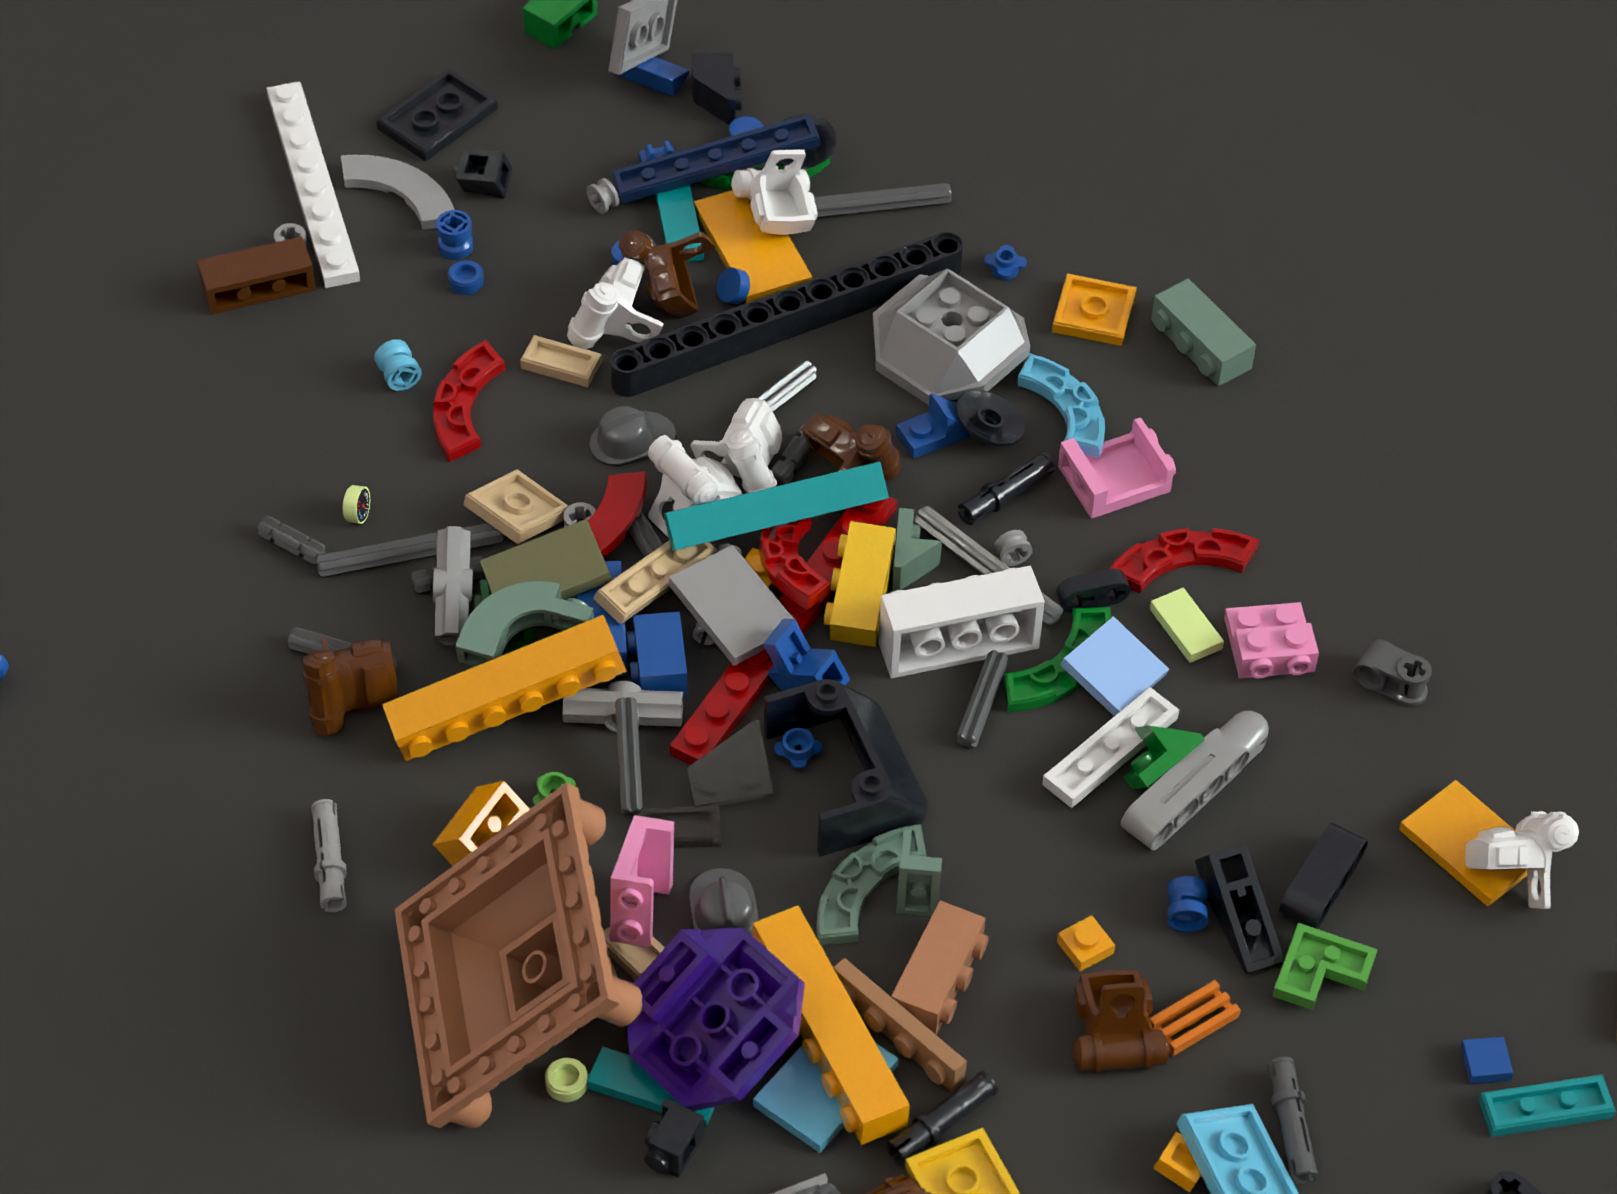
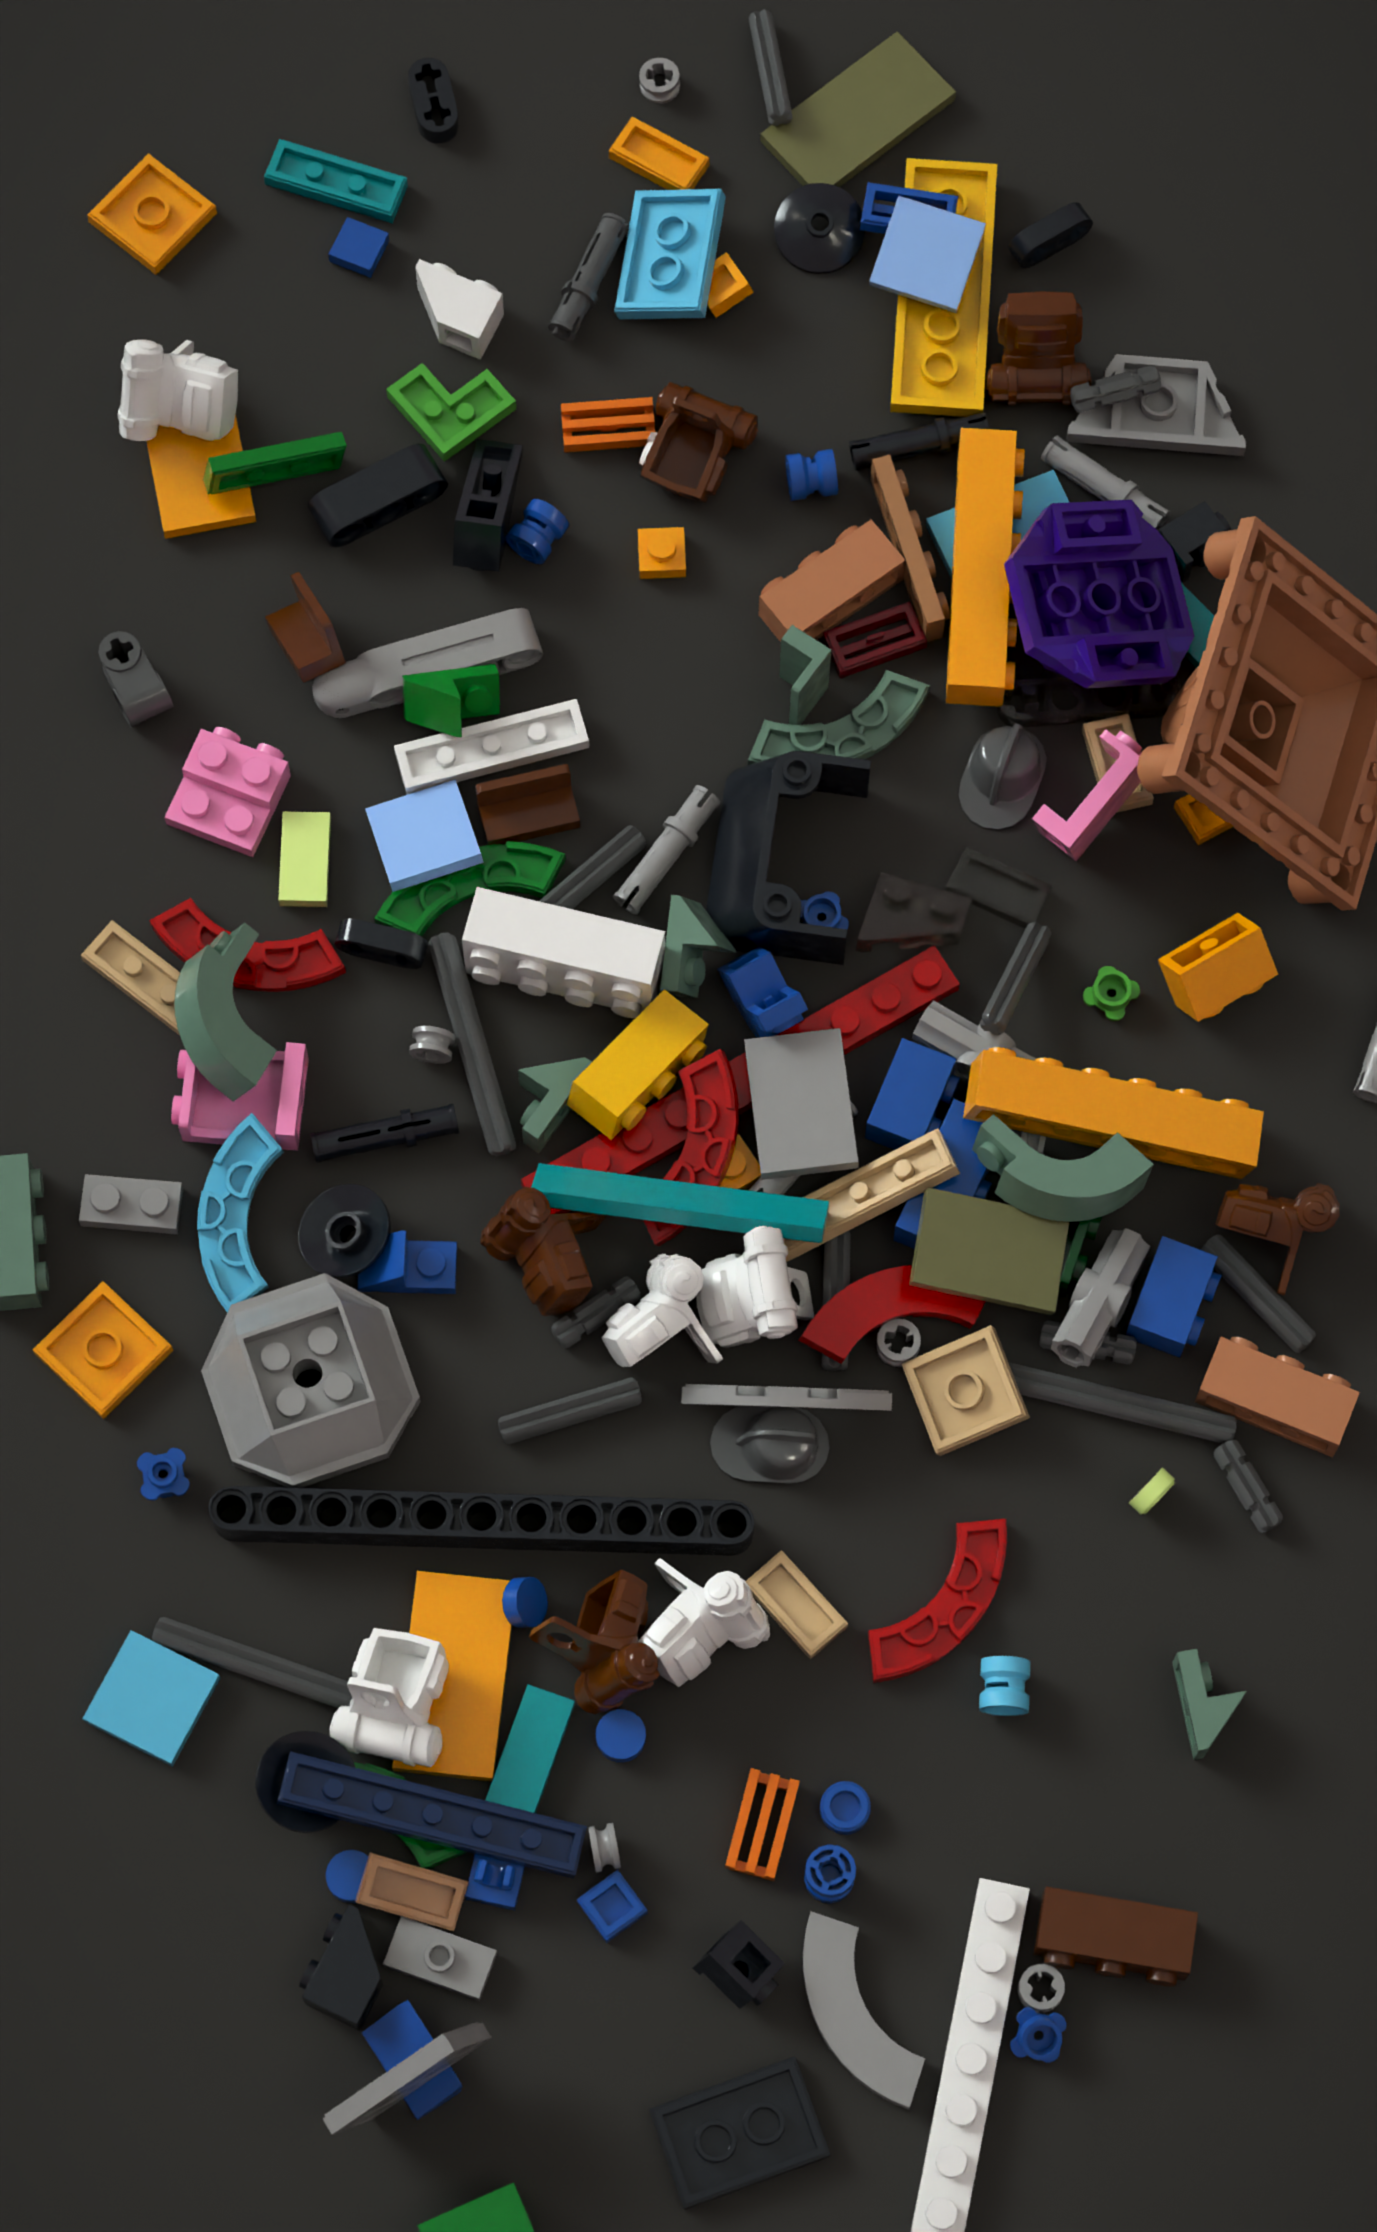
camera: 150 degrees left, 20 degrees up
none -> light grey plate [79,1174,184,1235]
none -> tan tile [81,920,180,1036]
none -> medium azure tile [82,1630,221,1767]
none -> sand green arch [174,922,277,1102]
none -> green tile [203,431,347,495]
none -> reddish brown panel [265,572,346,683]
none -> medium nougat tile [355,1852,469,1931]
none -> light grey plate [383,1916,497,2001]
none -> white slope [415,259,504,360]
none -> reddish brown panel [476,764,580,845]
none -> blue tile [576,1870,648,1943]
none -> light grey pin [613,785,720,915]
none -> sand green slope [660,895,736,998]
none -> light grey tile [681,1384,892,1411]
none -> orange tile [725,1768,800,1881]
none -> blue wheel [785,449,838,501]
none -> dark red tile [823,601,928,679]
none -> blue plate [1010,2007,1066,2063]
none -> light grey pin [1041,435,1171,531]
none -> blue brick [1126,1236,1221,1358]
none -> sand green slope [1172,1649,1247,1760]
none -> nougat brick [1195,1337,1360,1458]

